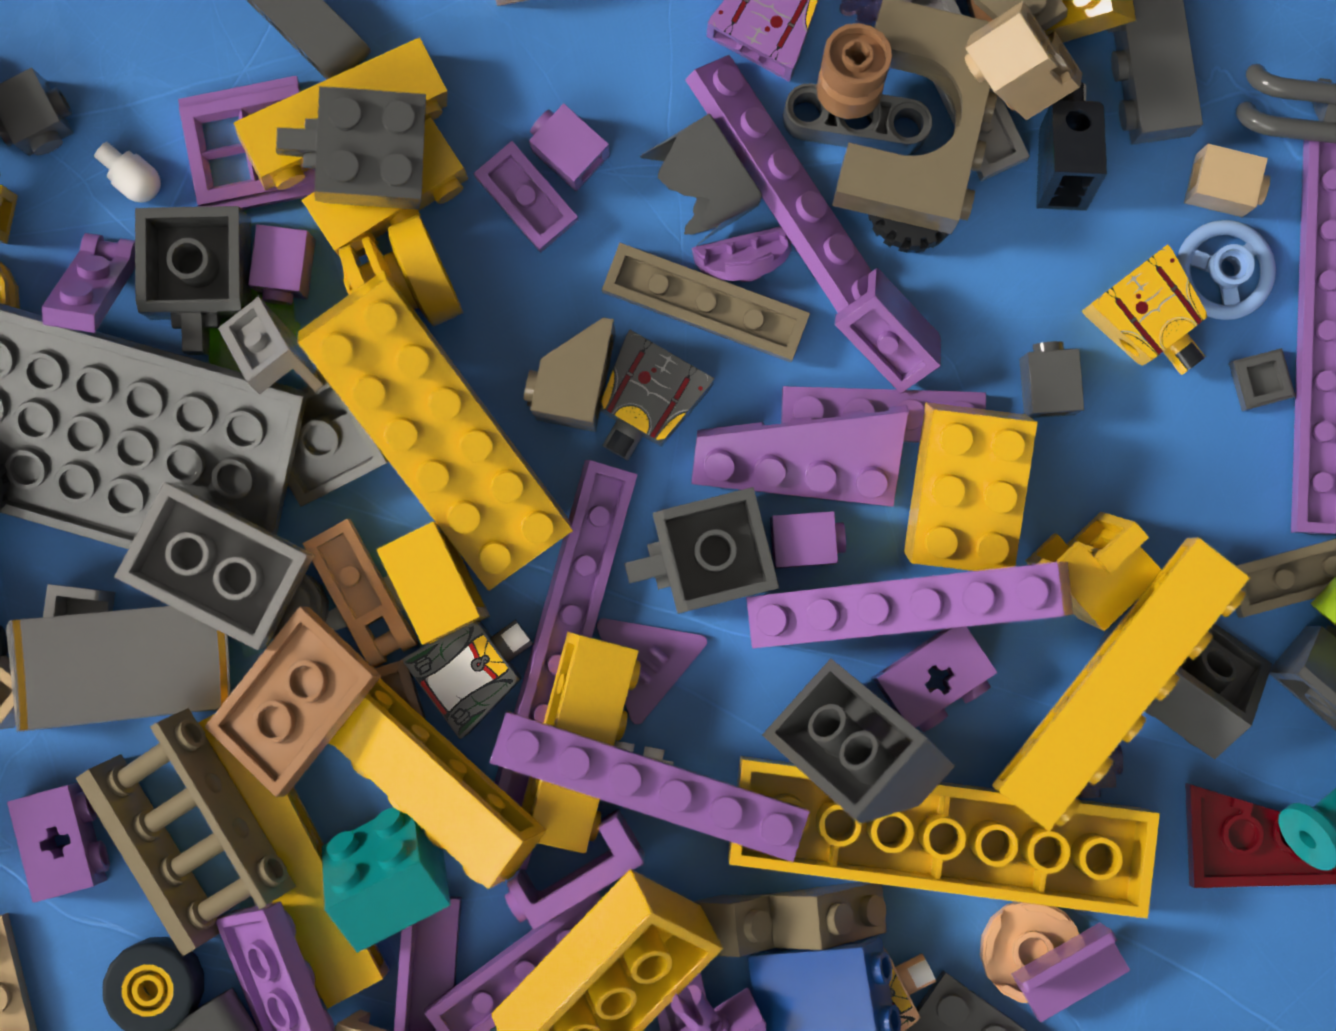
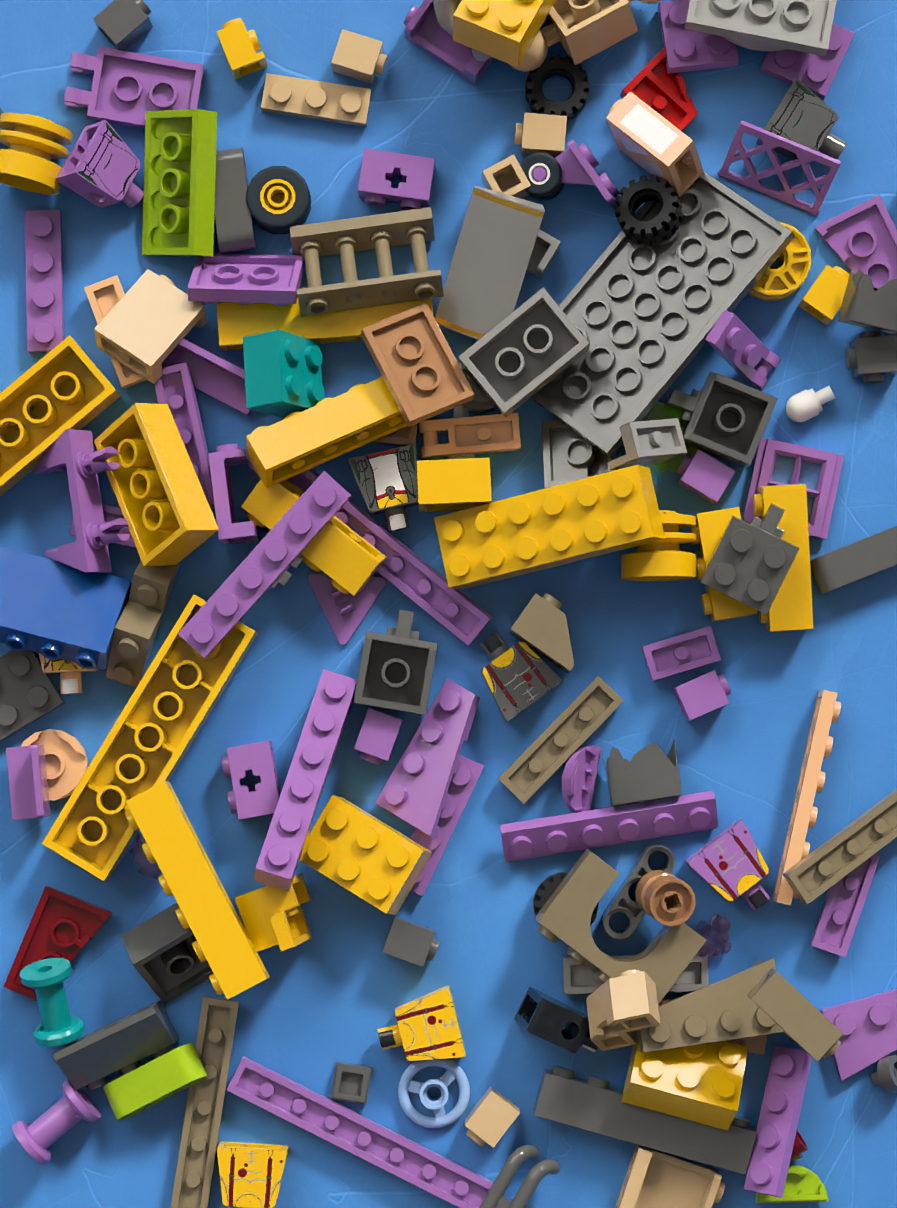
camera: 115 degrees right, 0 degrees up
dark grey slope [762,658,955,824] -> none
medium lavender panel [835,268,941,394] -> none

